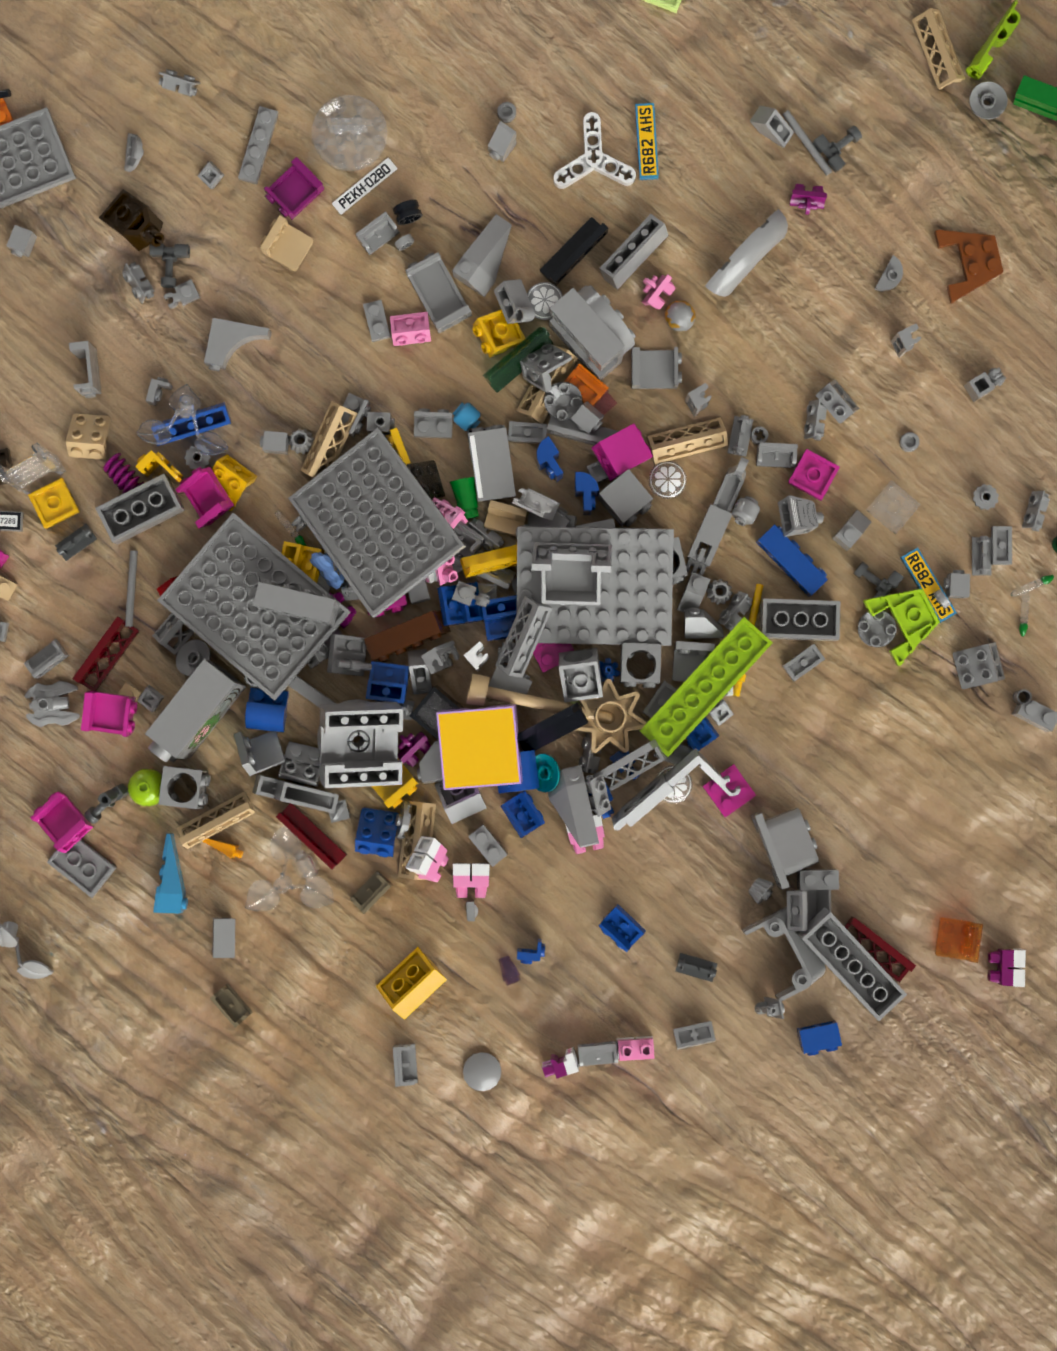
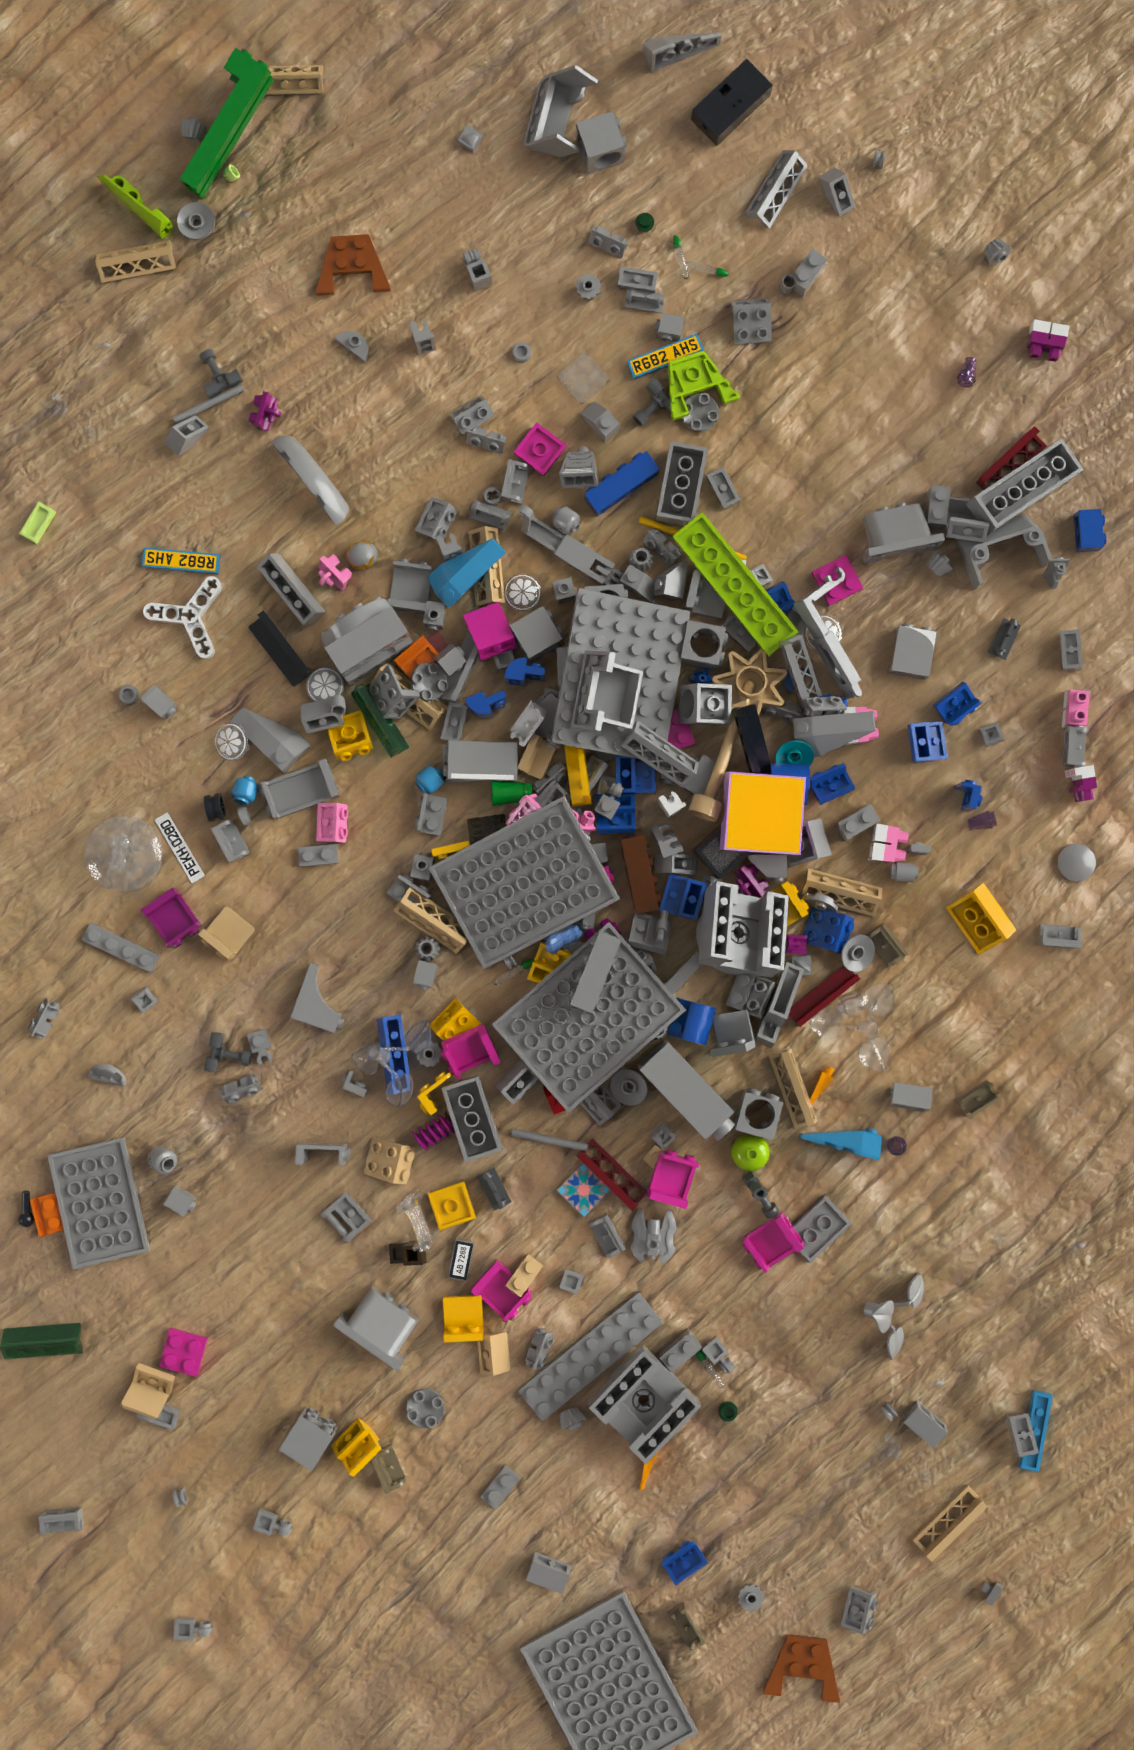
camera: 85 degrees left, 0 degrees up
dark brown plate [99,189,164,251] -> none
white hips [405,836,449,882] -> none
light grey tile [934,589,951,608] -> none
clear orange bracket [935,917,983,963] -> none
none -> light grey head [148,1146,177,1175]
none -> dish [214,723,250,761]
none -> yellowish green hinge [223,164,240,182]
none -> dark azure head [231,776,259,806]
none -> light grey plate [321,1191,372,1243]
none -> light grey bracket [415,497,457,542]
none -> light grey brick [423,601,446,631]
none -> dark azure wedge [427,538,506,608]
none -> light grey brick [495,1059,539,1105]
none -> light grey brick [552,577,576,604]
none -> tile [557,1163,610,1217]
none -> magenta hips [785,934,807,955]
none -> light grey dish [841,934,875,972]
none -> cone [887,1136,907,1156]
none -> light grey panel [888,623,937,680]
none -> light grey brick [889,862,918,882]
none -> brick [907,721,948,764]
none -> cone [957,357,977,387]
none -> light grey tile [979,722,1004,747]

